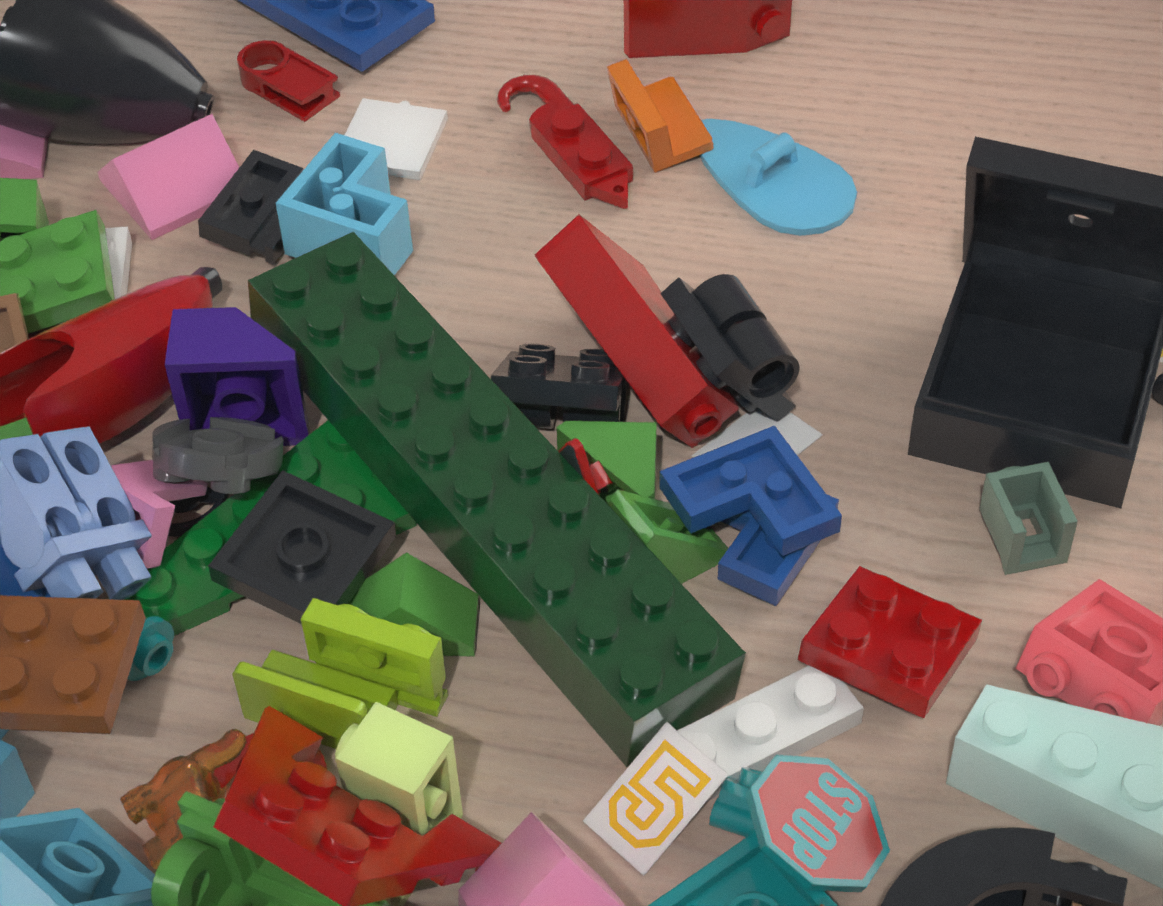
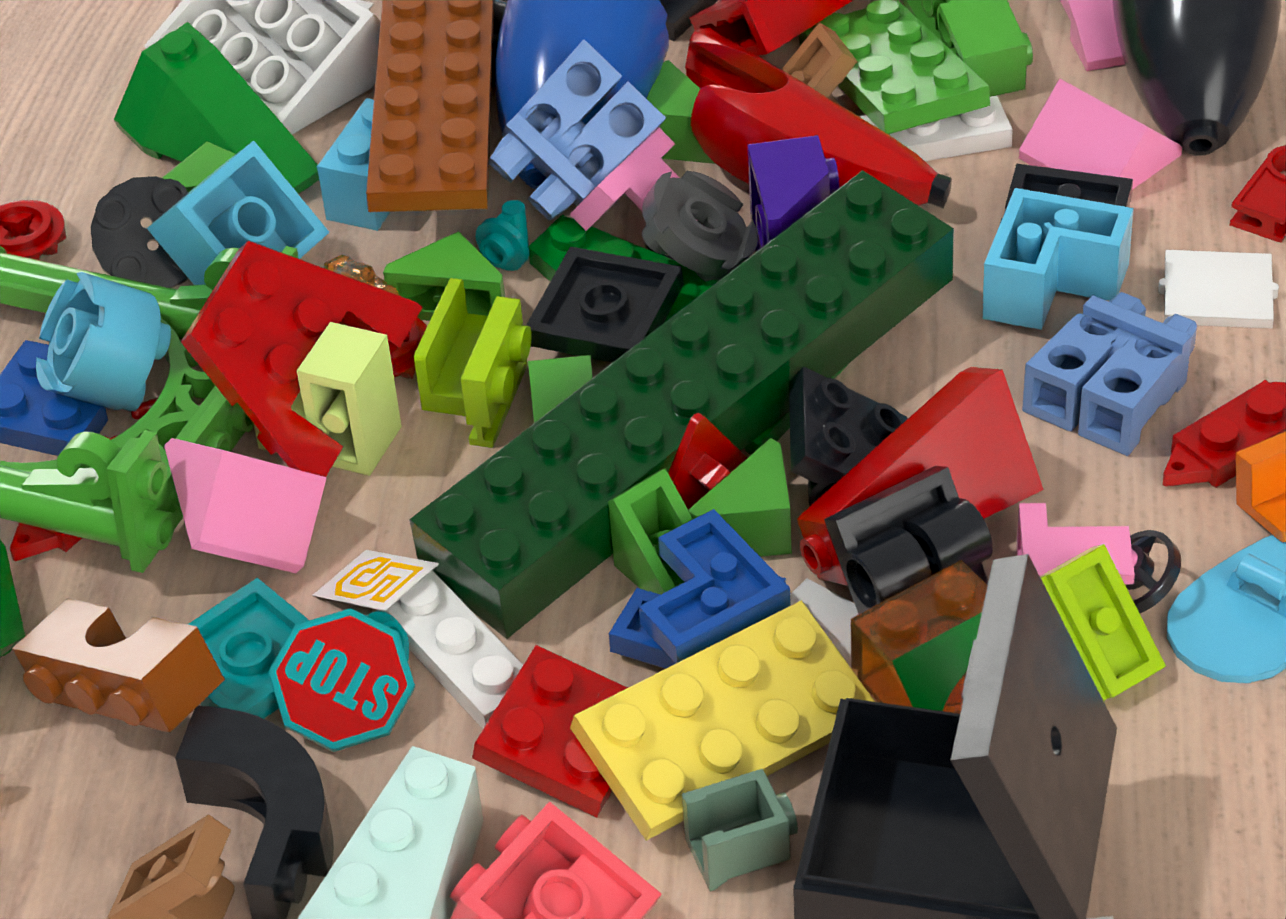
camera: 85 degrees right, 5 degrees down
none -> bright green slope [383,231,505,321]
none -> light yellow plate [570,600,875,841]
none -> clear orange slope [850,560,988,714]
none -> bright pink piece [1016,503,1181,613]
none -> medium blue hips [1022,292,1197,456]
none -> lime plate [1040,544,1166,701]

